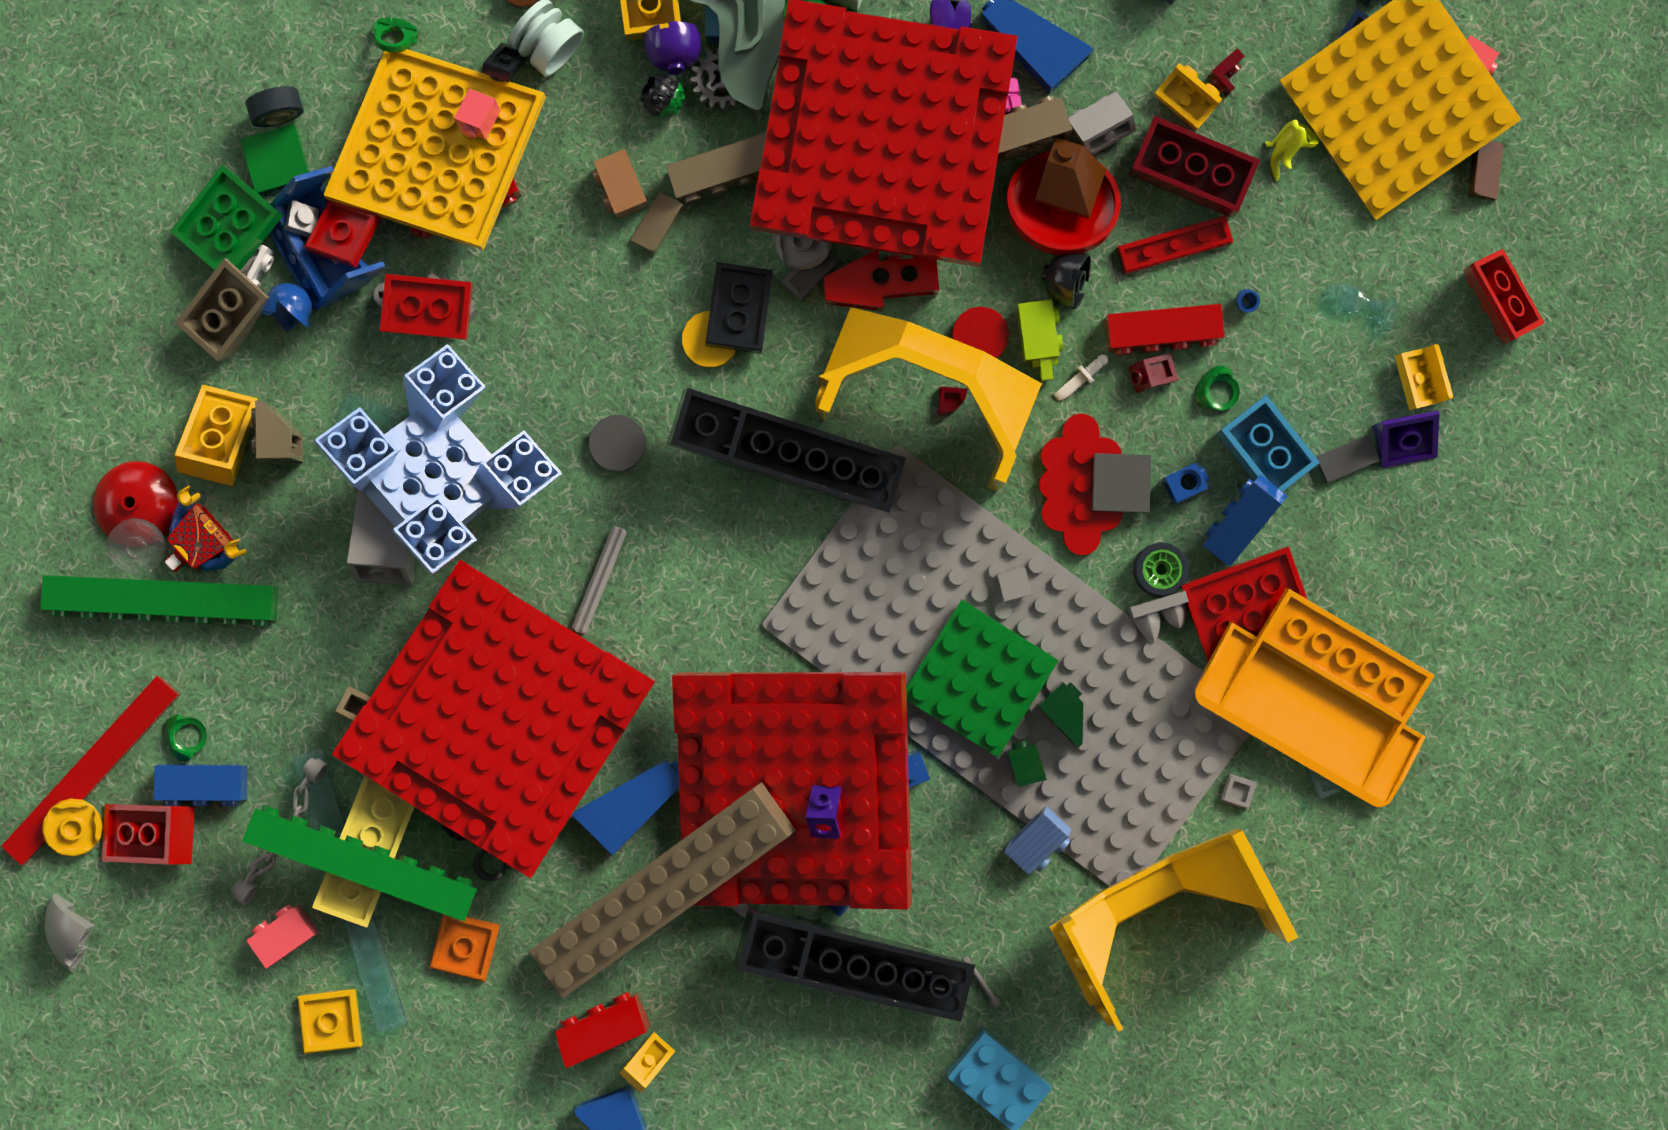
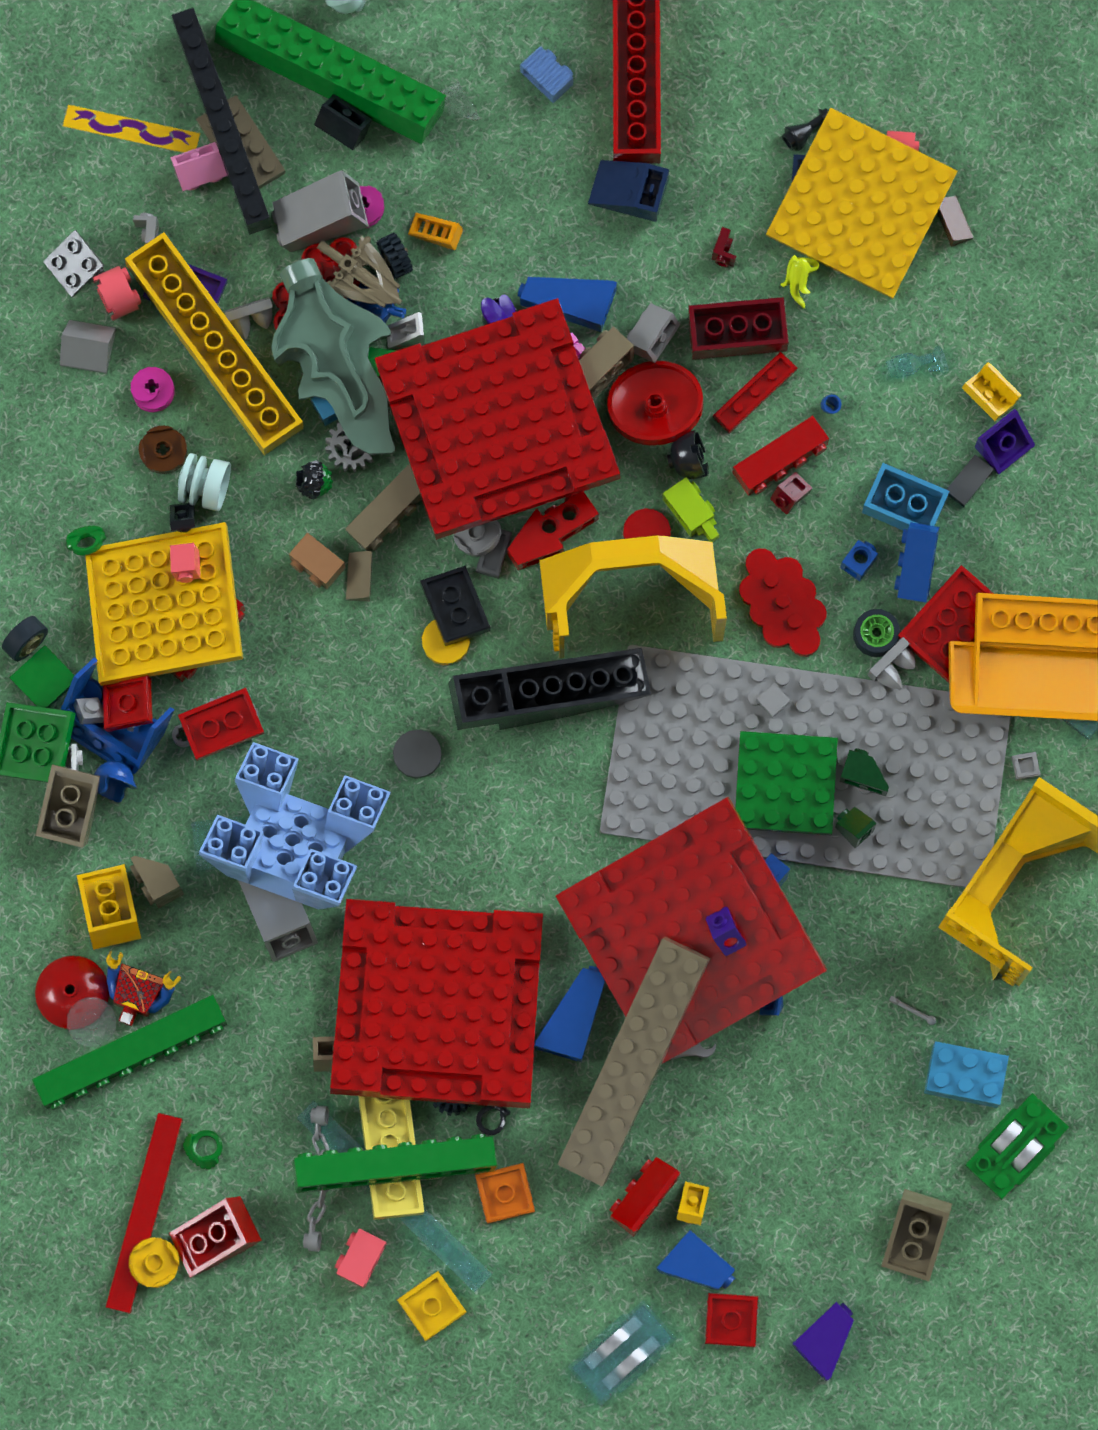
camera: 25 degrees left, 10 degrees down
light grey brick [44,893,96,972] -> none
blue brick [154,764,248,806] -> none
light grey axle [572,526,627,634] -> none
dark purple cylinder [644,21,701,75] -> none
black slope [734,907,976,1022] -> none
dark red tile [937,387,968,416] -> none
medium blue brick [1004,806,1071,875] -> none
reddish brown slope [1034,137,1106,219] -> none
white piece [1053,354,1108,400] -> none
dark grey tile [1091,453,1151,513] -> none
yellow bracket [1154,63,1222,131] -> none
green piece [1195,365,1240,411] -> none
red slope [1463,249,1545,345] -> none

